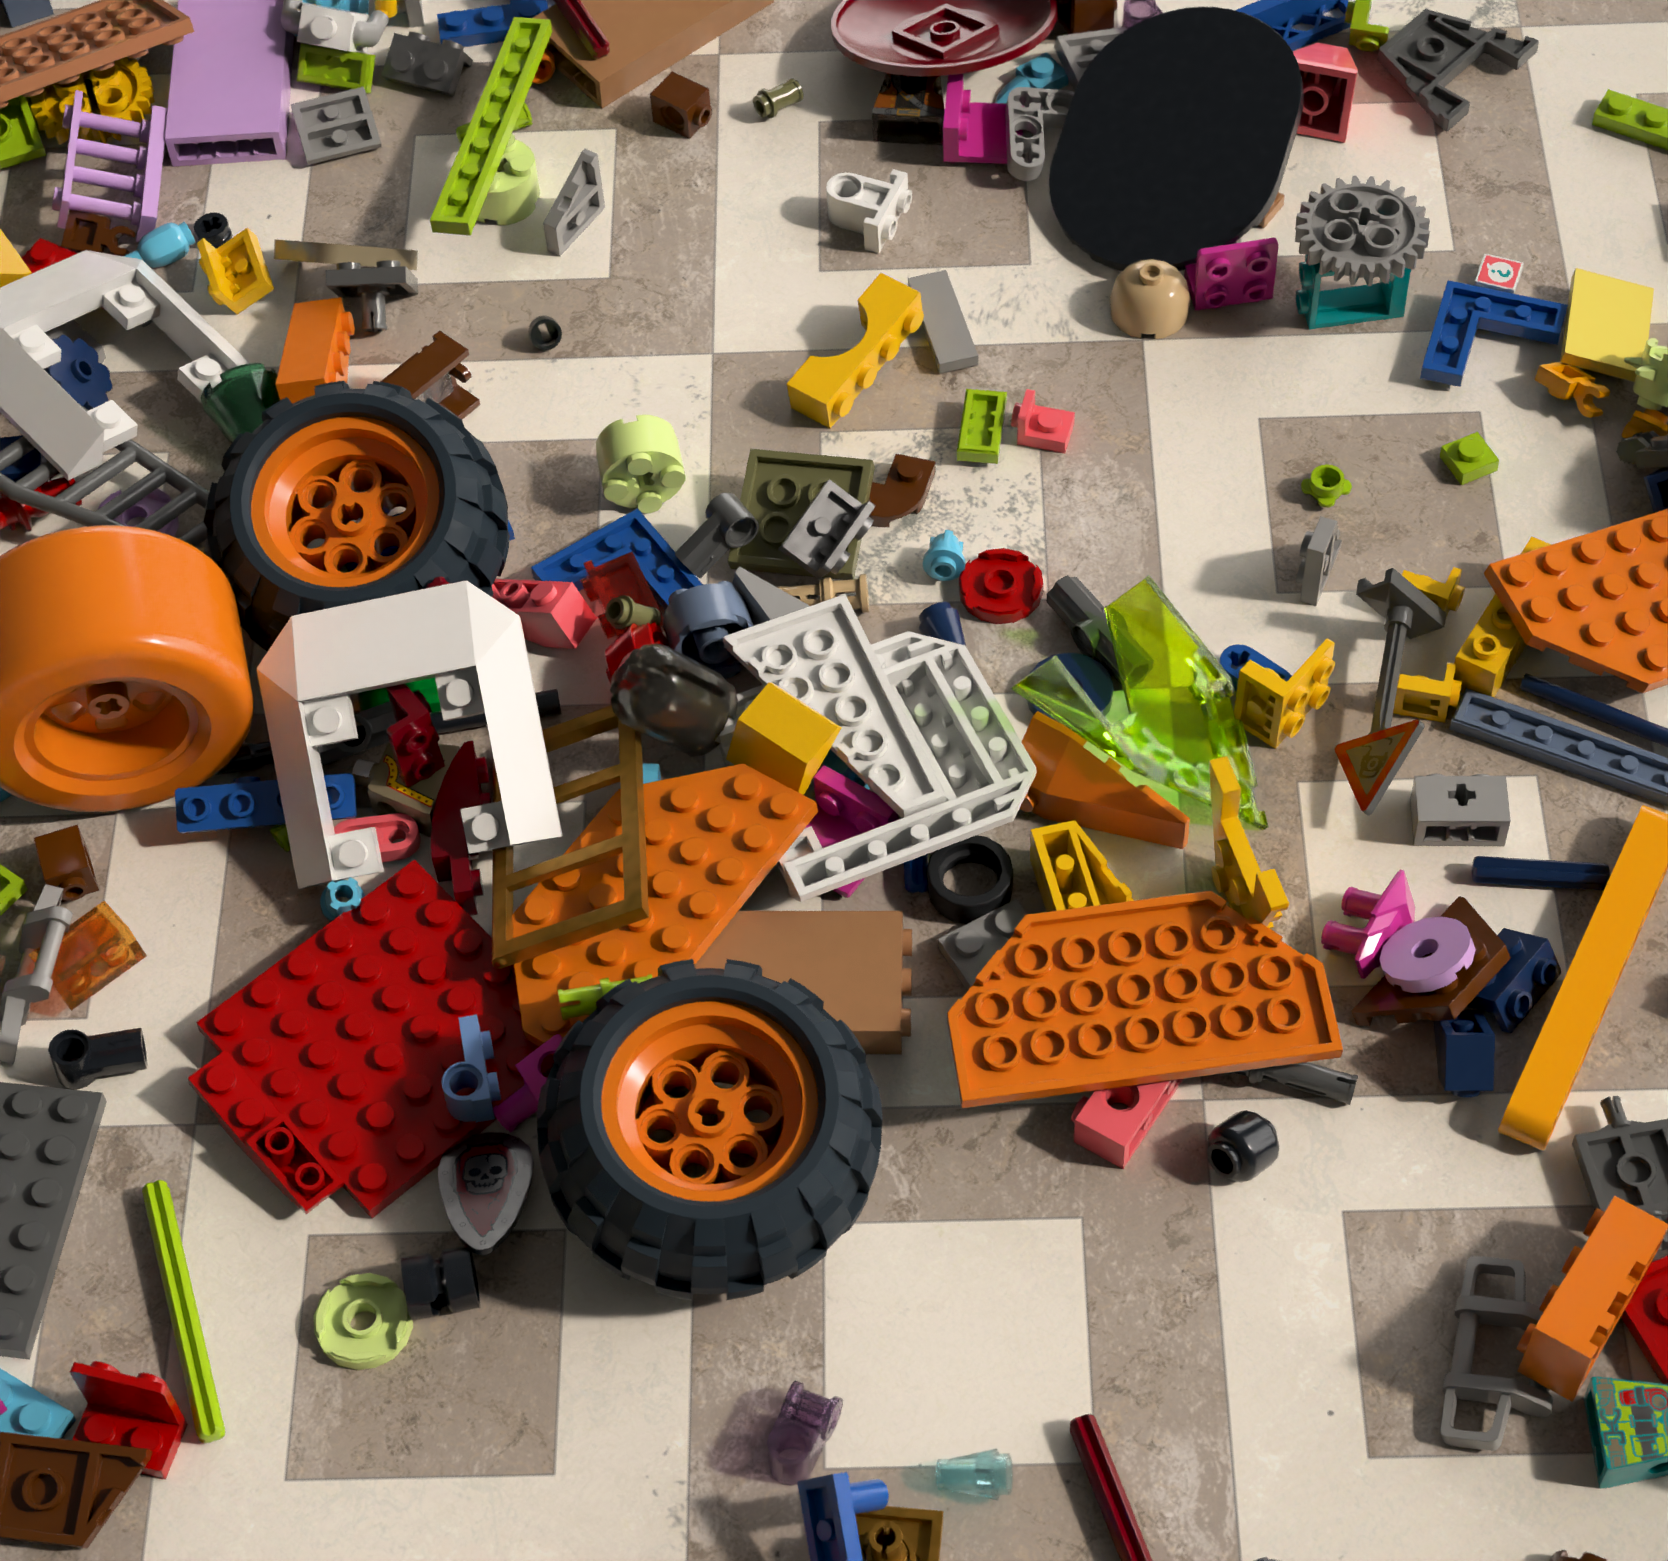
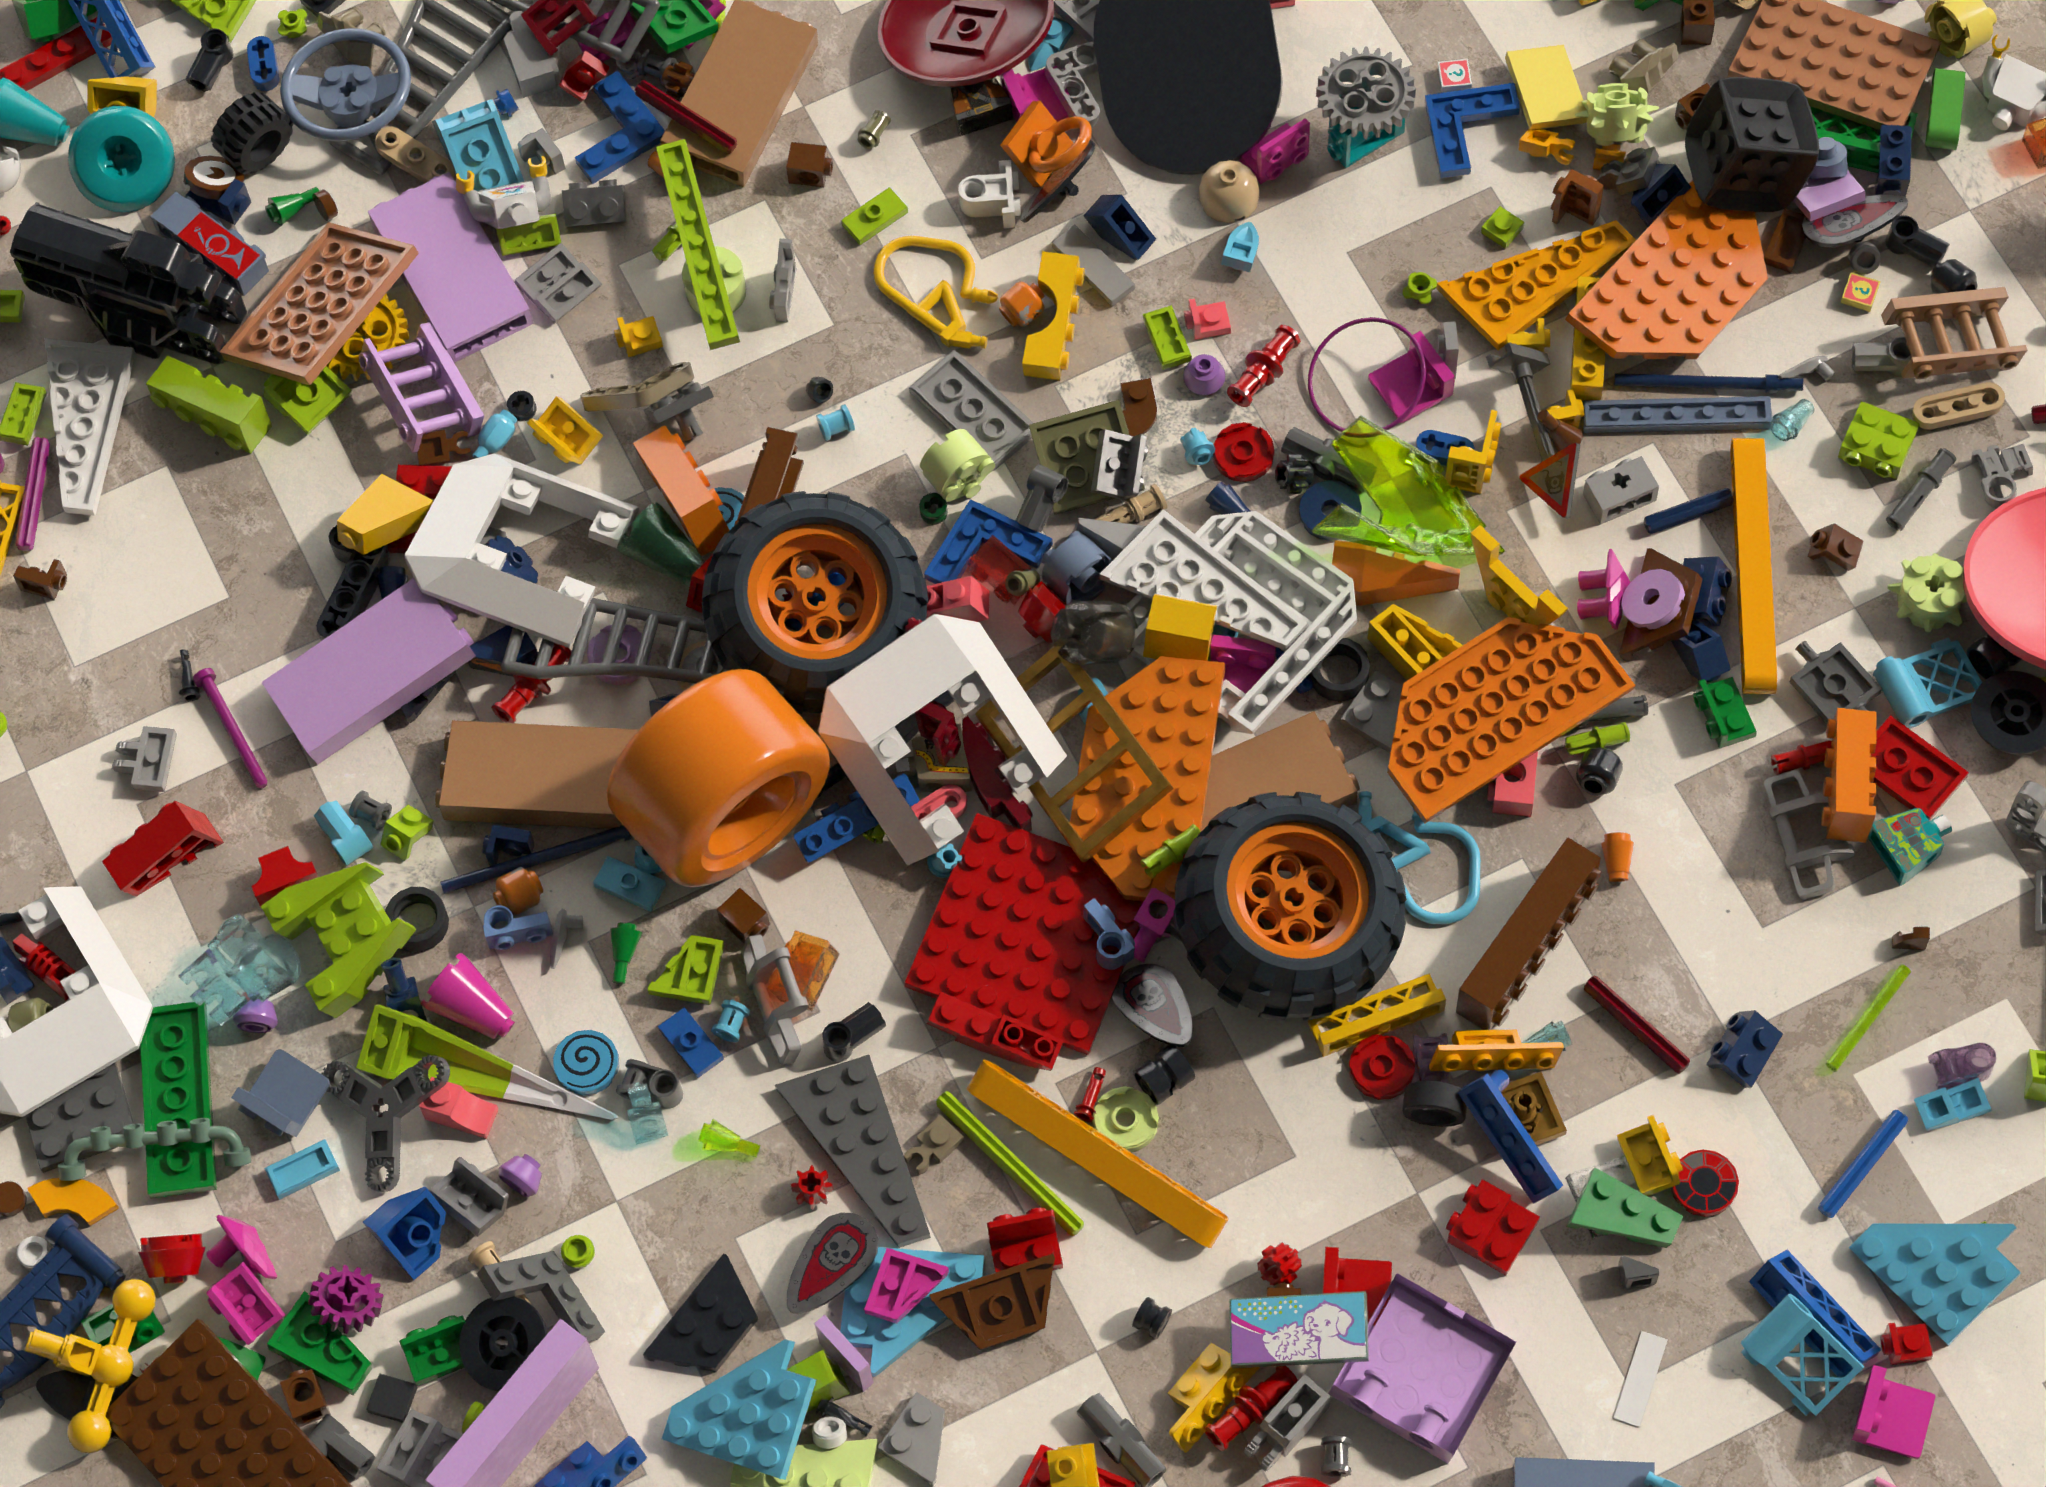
camera: 25 degrees left, 10 degrees up
none -> yellow bracket [614,316,663,358]
none -> medium azure bush [816,404,855,441]
none -> lime plate [841,187,908,245]
none -> yellow piece [873,236,998,349]
none -> dark tan plate [904,1114,964,1175]
none -> light grey tile [909,350,1033,471]
none -> dark green bush [919,493,948,525]
none -> light orange beam [966,1060,1229,1248]
none -> orange head [999,281,1045,327]
none -> orange tile [1000,101,1092,187]
none -> shield [1020,140,1095,223]
none -> red piece [1073,1067,1106,1122]
none -> dark blue slope [1083,194,1156,260]
none -> medium lavender cone [1183,354,1225,395]
none -> medium azure plate [1221,222,1259,272]
none -> red piece [1227,325,1301,407]
none -> black gear [1275,455,1314,494]
none -> magenta piece [1308,317,1426,436]
none -> yellow fence [1308,973,1446,1057]
none -> red tile [1349,1034,1415,1100]
none -> medium azure piece [1358,791,1481,925]
none -> dark pink bracket [1368,331,1455,423]
none -> black tyre [1402,1081,1467,1127]
none -> light orange bracket [1429,1029,1564,1072]
none -> light orange wing [1437,220,1636,350]
none -> reddish brown brick [1456,837,1602,1030]
none -> reddish brown cone [1537,410,1583,452]
none -> dark orange bracket [1551,169,1604,226]
none -> lime axle [1565,722,1630,755]
none -> orange cone [1601,832,1634,882]
none -> green bracket [1693,677,1757,749]
none -> red axle [1771,740,1832,775]

